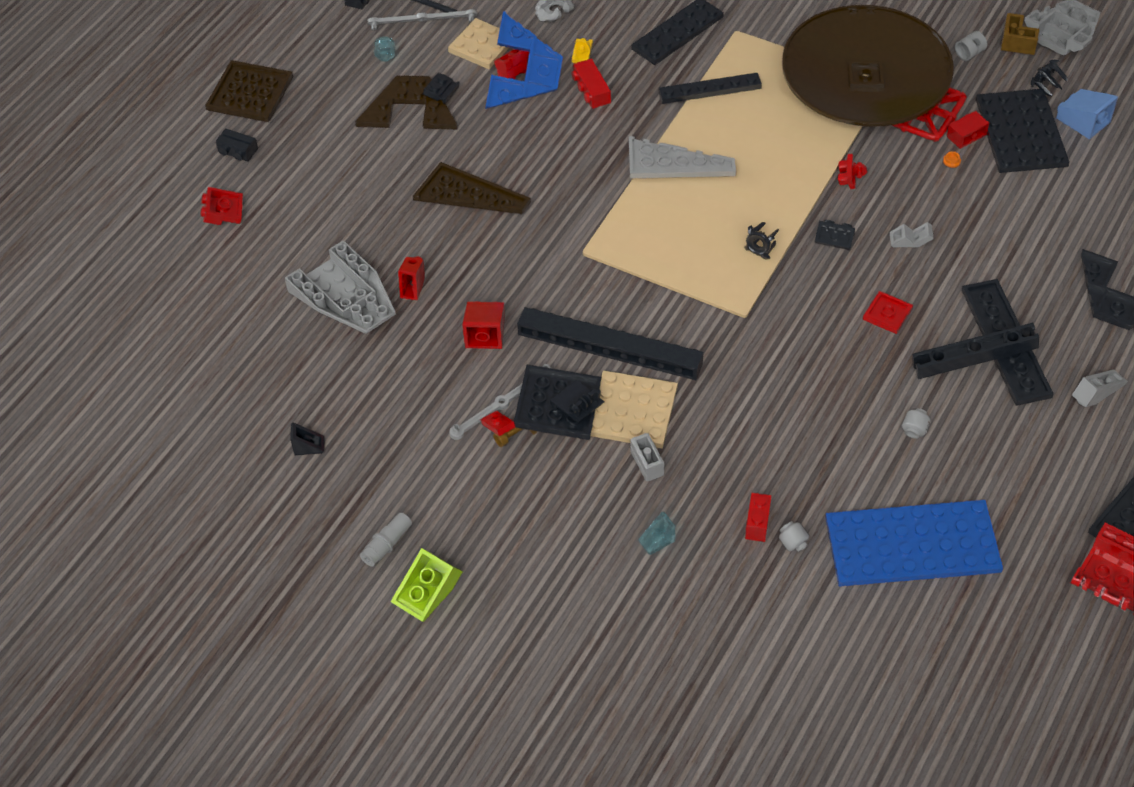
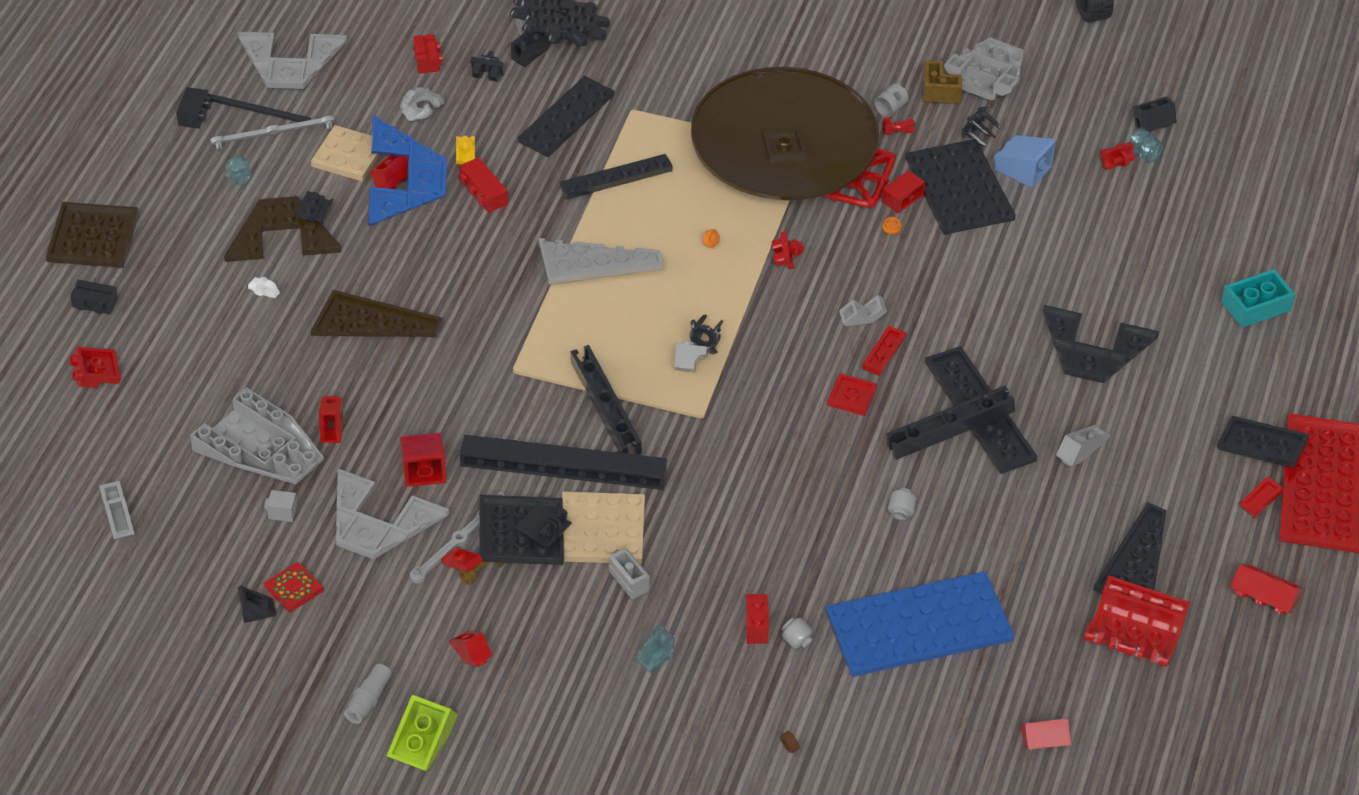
camera: 15 degrees left, 5 degrees down
black bracket [815,220,855,250] -> none
none -> light grey slope [99,481,135,540]
none -> white piece [248,277,280,298]
none -> light grey brick [264,490,297,522]
none -> red tile [264,562,324,613]
none -> light grey wing [336,469,449,559]
none -> red slope [449,631,493,667]
none -> black piece [570,345,642,455]
none -> light grey brick [674,341,708,373]
none -> orange plate [703,229,720,248]
none -> reddish brown tile [780,731,800,754]
none -> red plate [862,325,906,376]
none -> red piece [882,117,916,135]
none -> brick [1020,719,1071,750]

